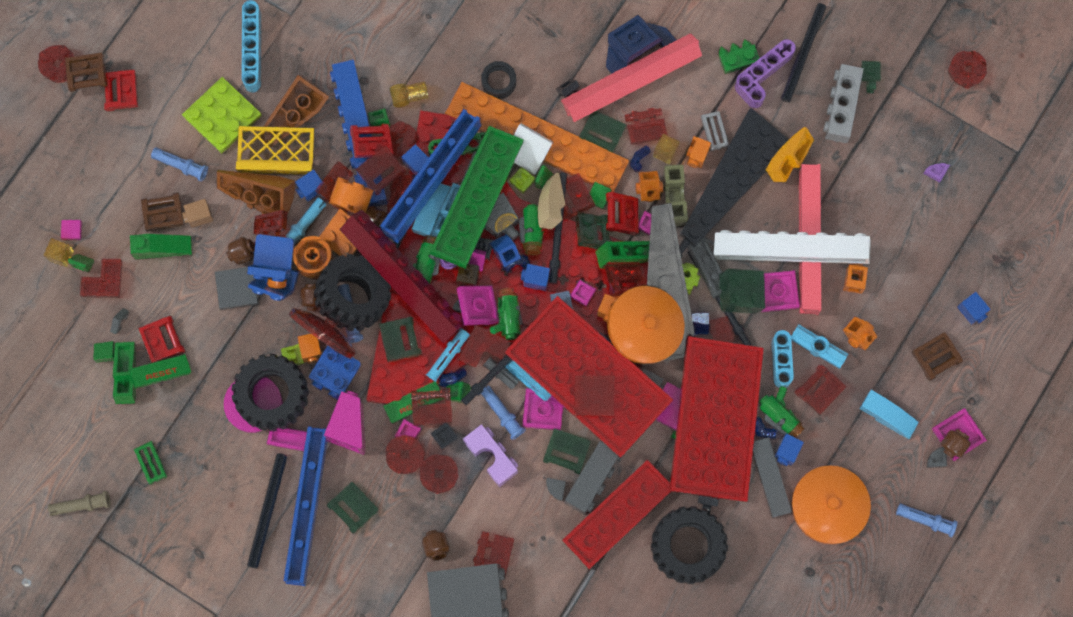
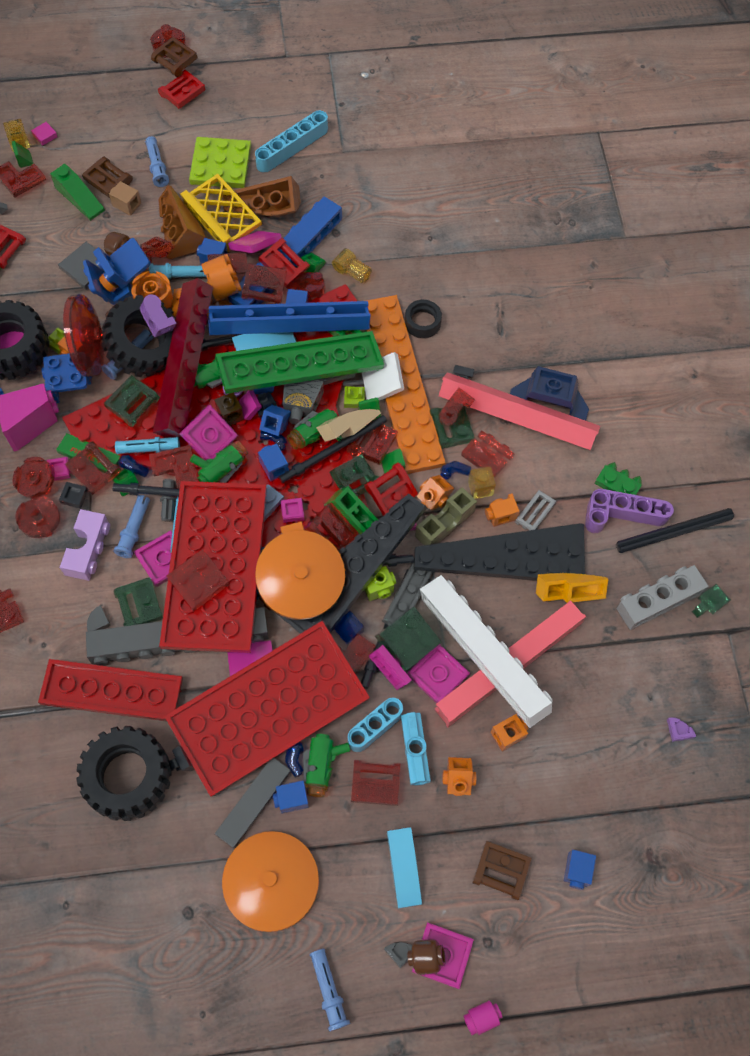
camera: 50 degrees right, 10 degrees down
none -> medium lavender leg [140,294,176,337]
none -> dark pink tile [228,231,282,253]
none -> dark pink plate [369,645,412,690]
none -> clear red leg [439,388,475,426]
none -> dark pink brick [463,1000,503,1036]

